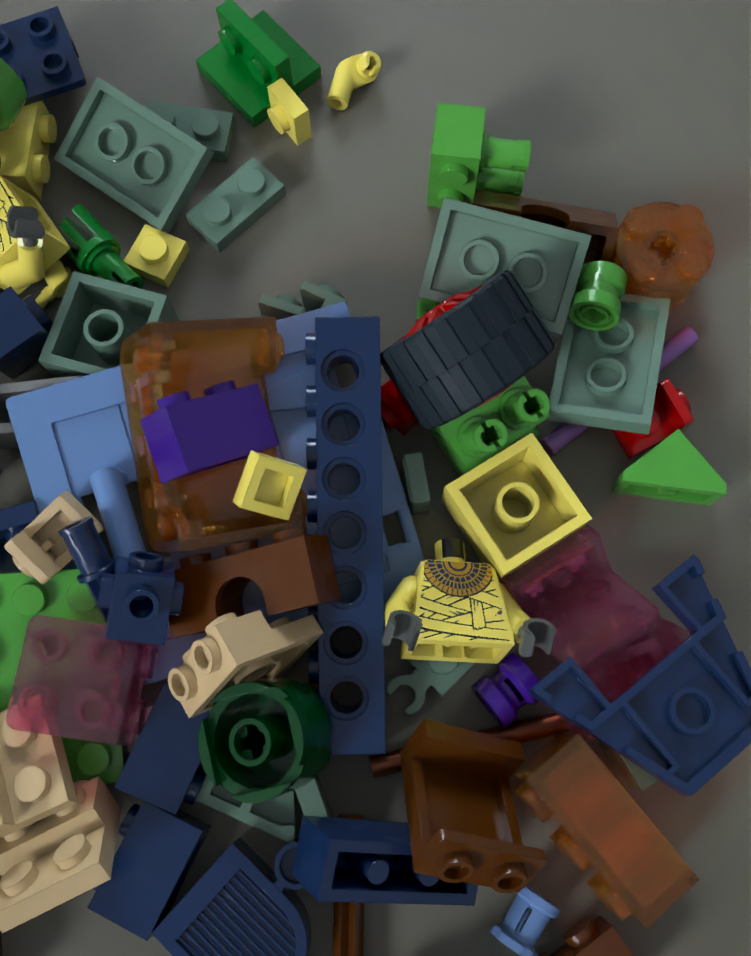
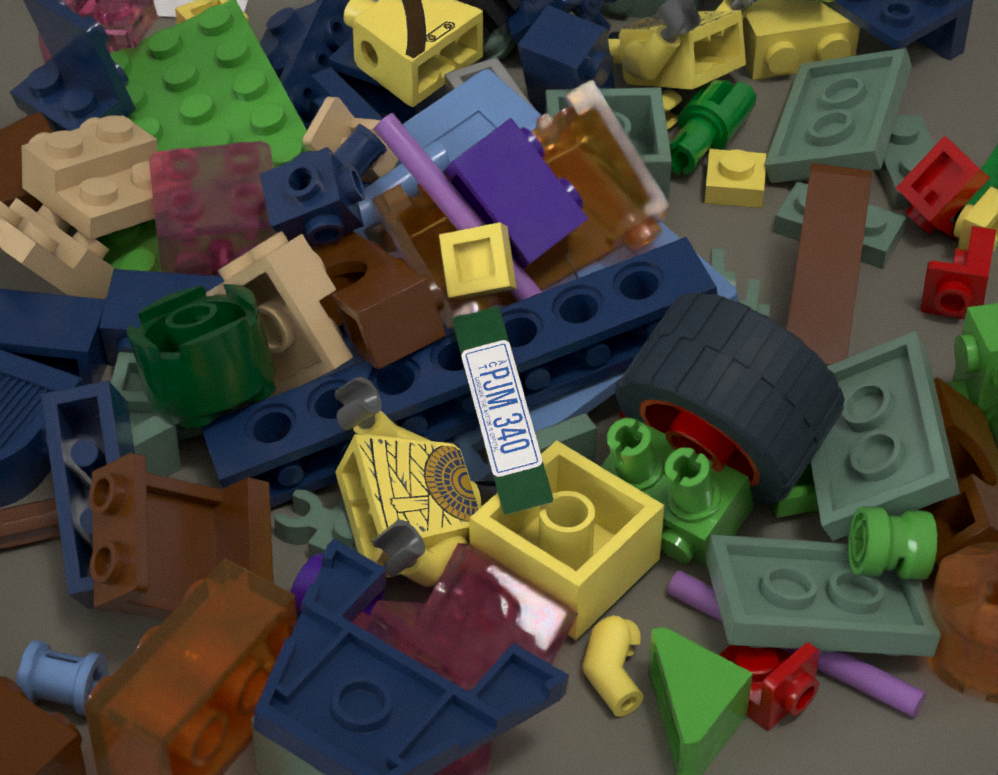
camera: 70 degrees right, 30 degrees down
none -> medium lavender bar [373,113,542,302]
none -> sticker [452,306,554,515]
none -> light yellow arm [582,615,644,717]
none -> reddish brown slope [787,163,873,366]
none -> red bracket [896,135,990,241]
none -> red bracket [921,226,996,319]

